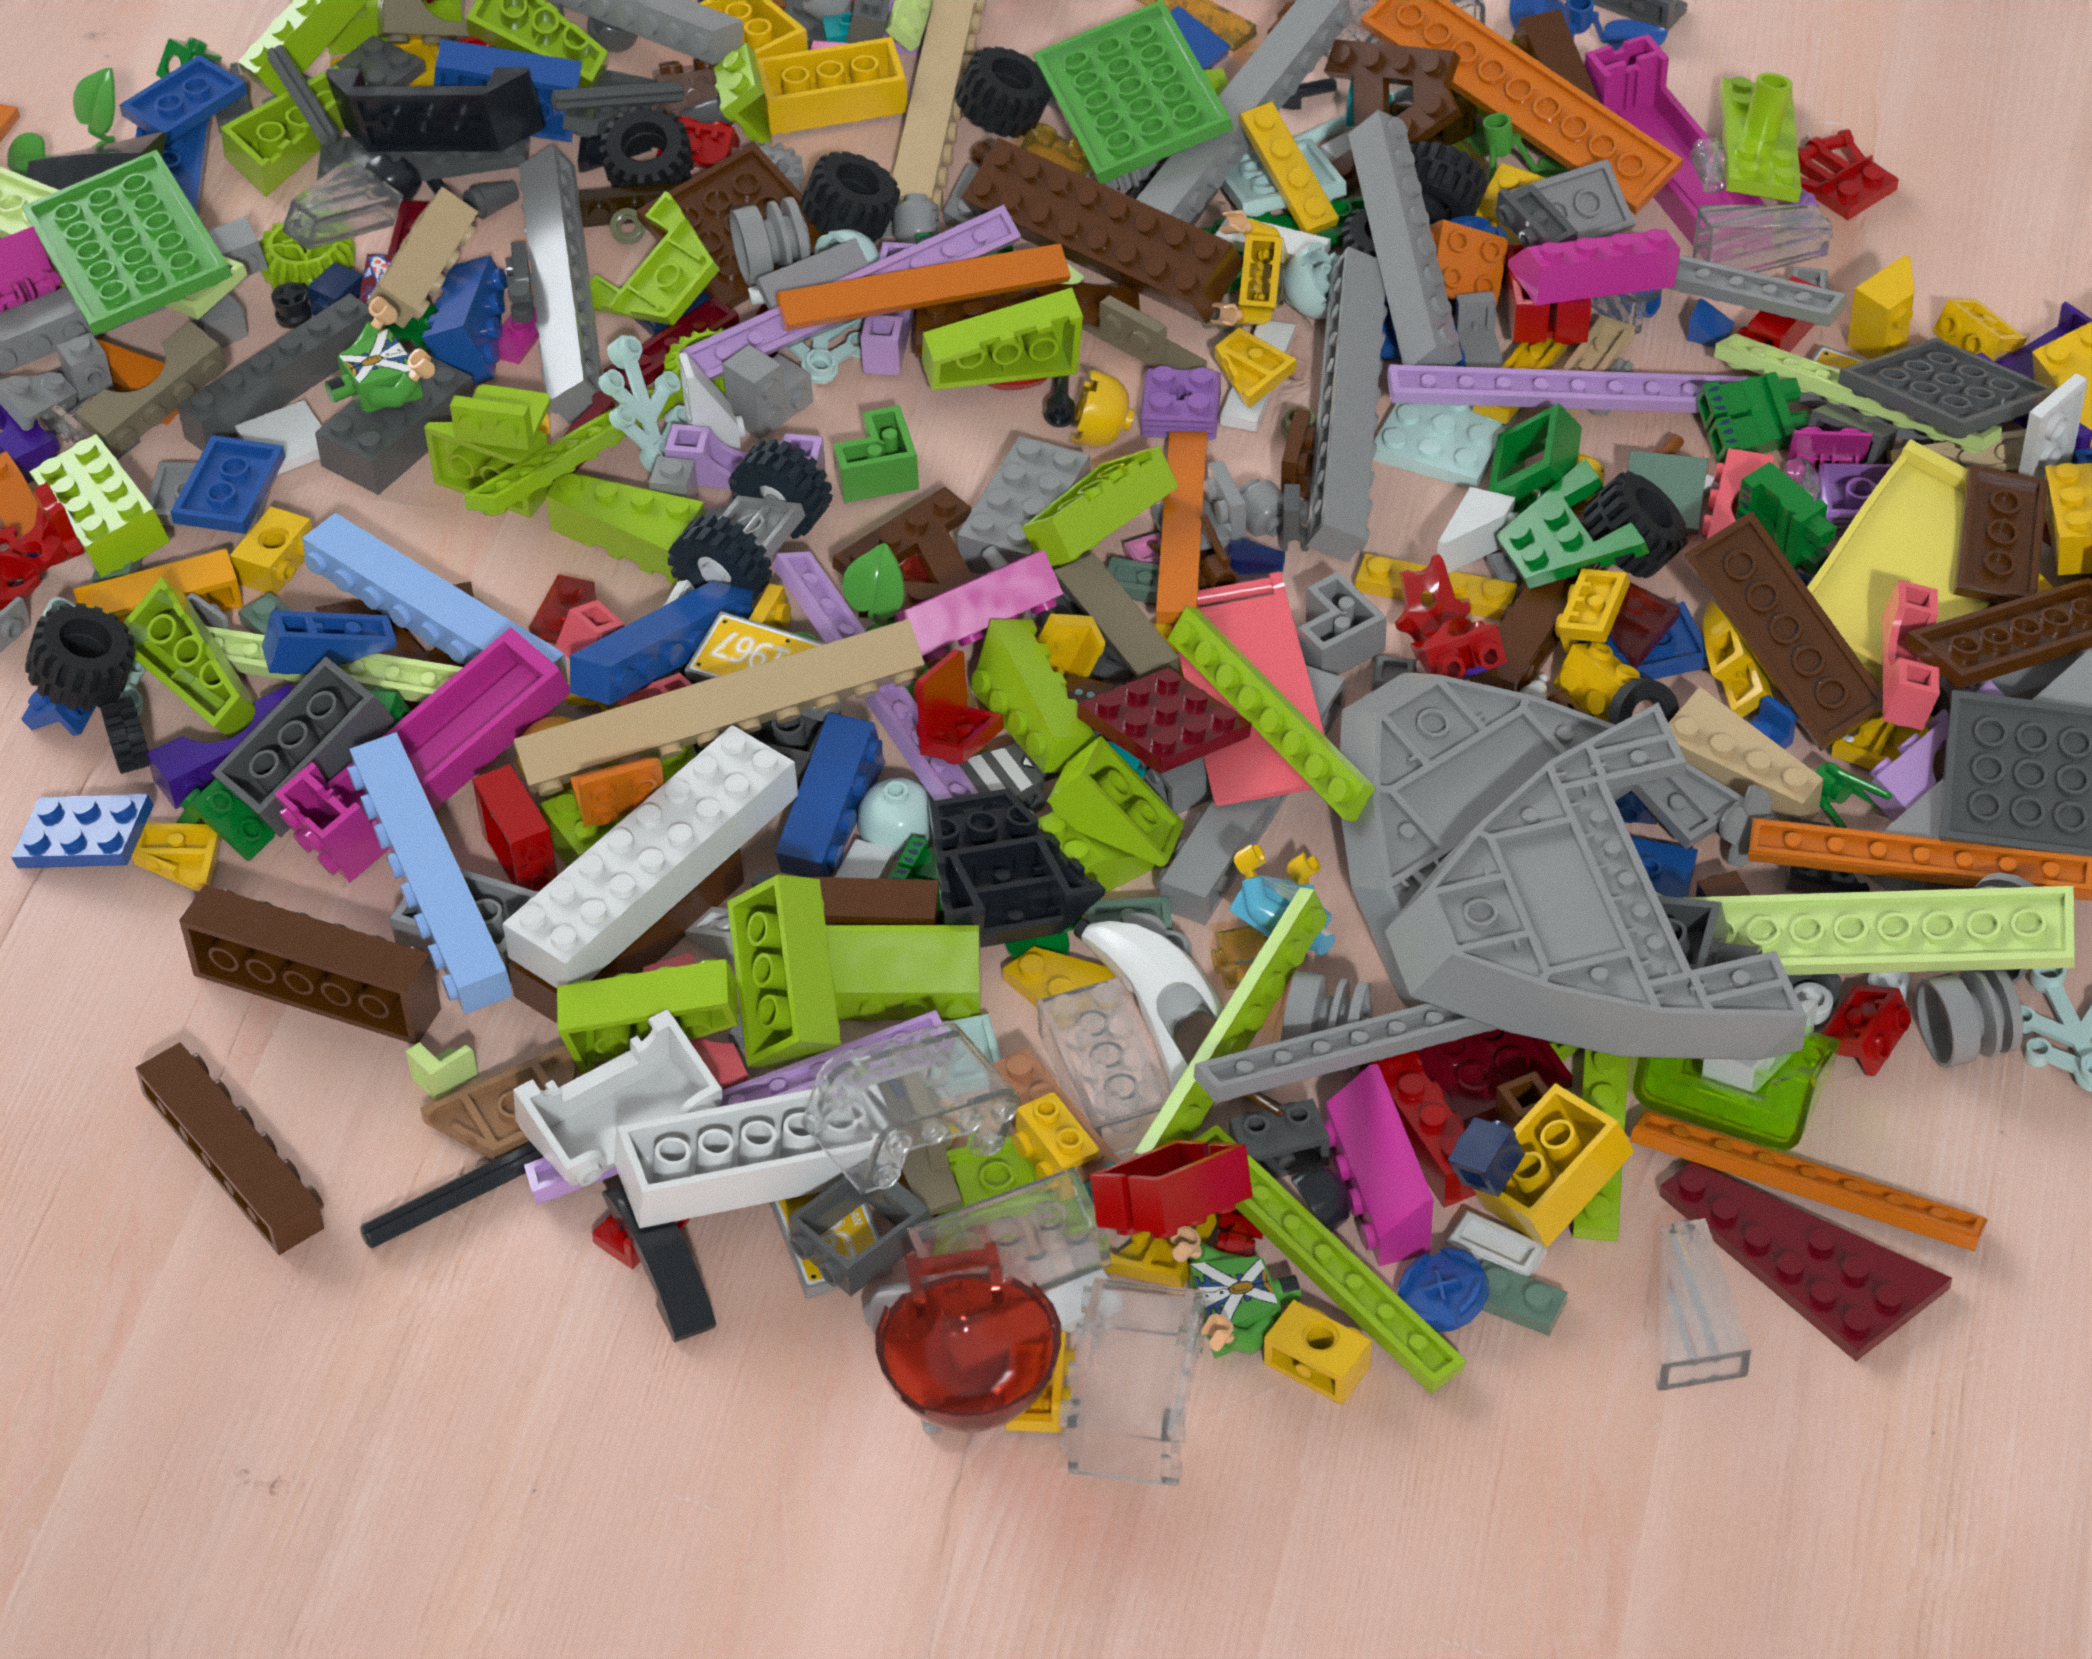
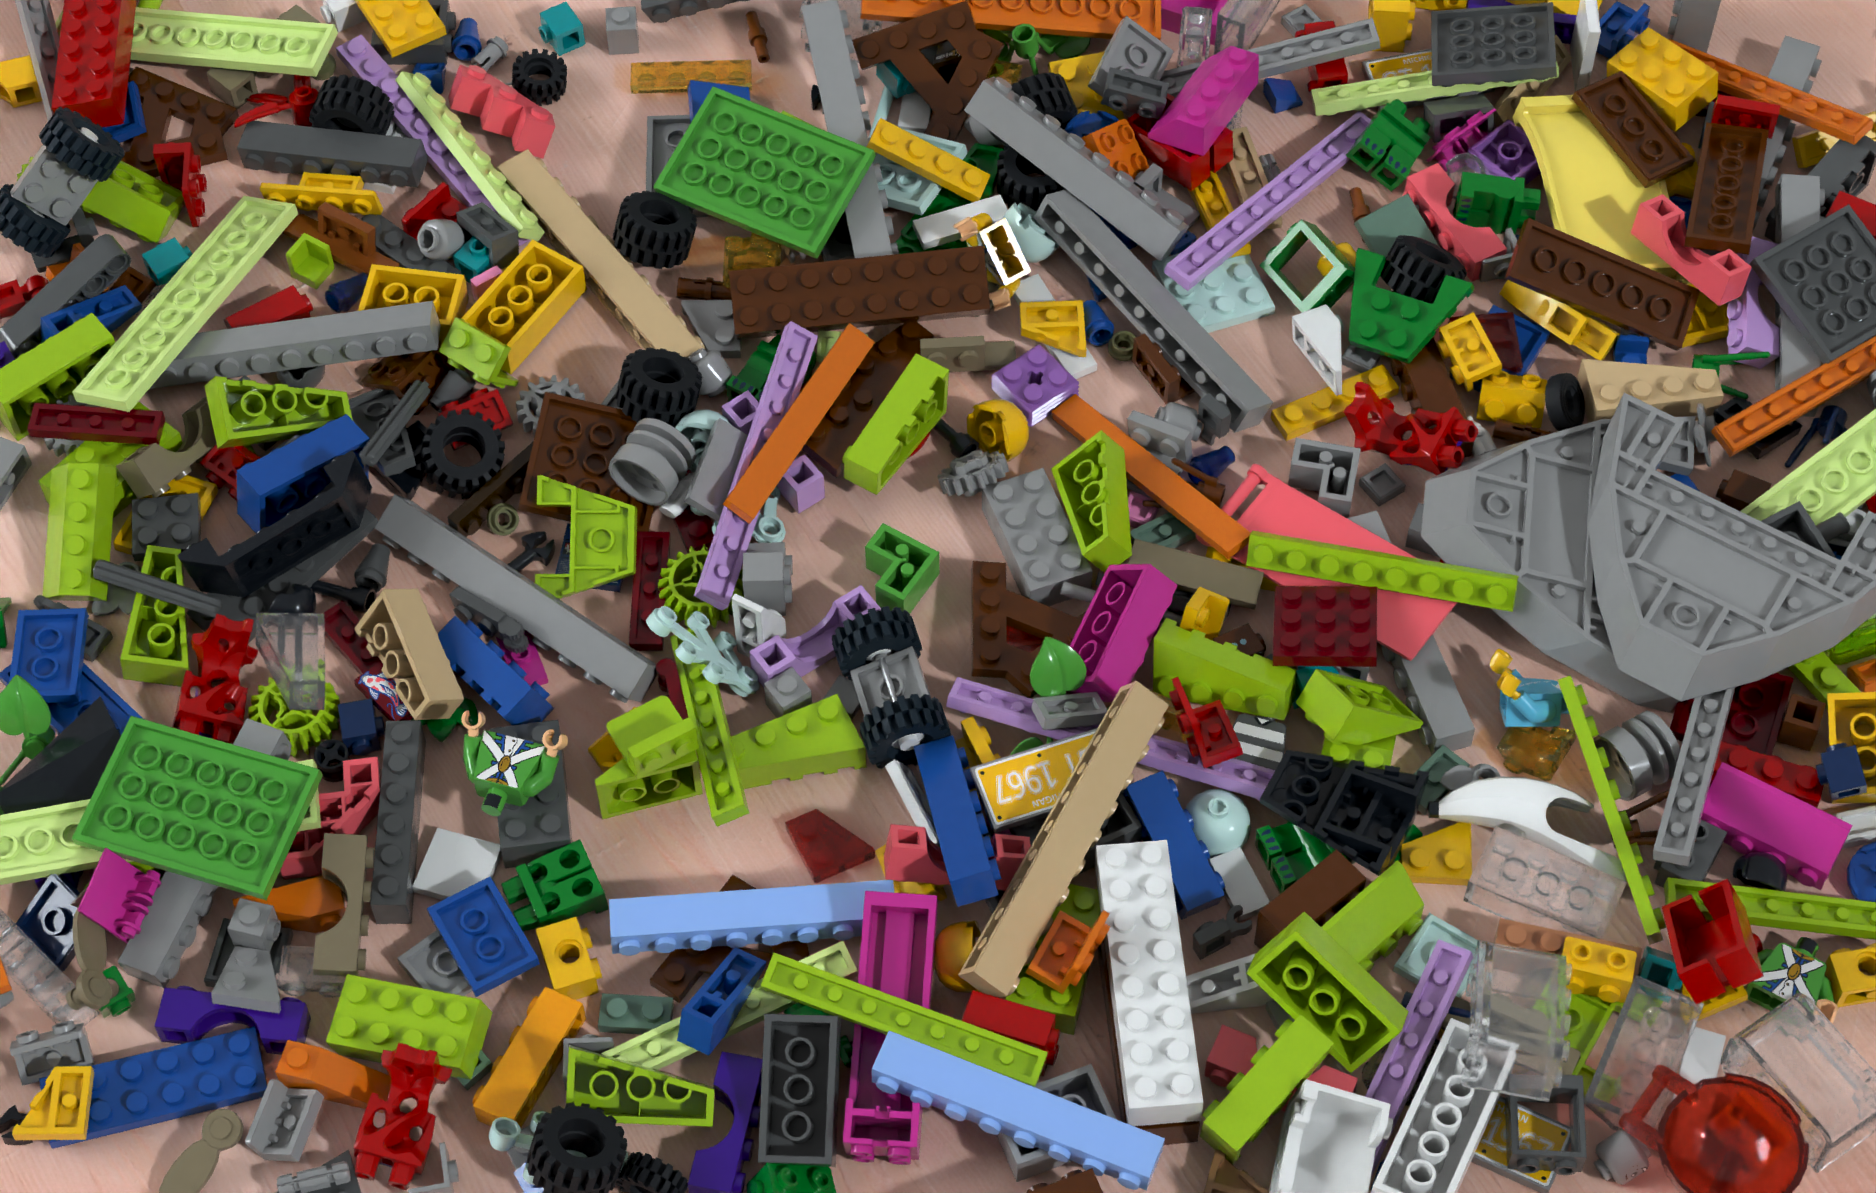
camera: 45 degrees left, 10 degrees up
none -> red hips [172,614,258,744]
none -> coral brick [280,757,382,880]
none -> green hips [501,839,609,932]
none -> black bar [507,532,555,572]
none -> lime plate [760,953,1048,1088]
none -> light grey gear [938,450,1009,497]
none -> light grey plate [1031,692,1107,730]
none -> blue cone [1083,300,1114,346]
none -> clear brick [1177,6,1213,68]

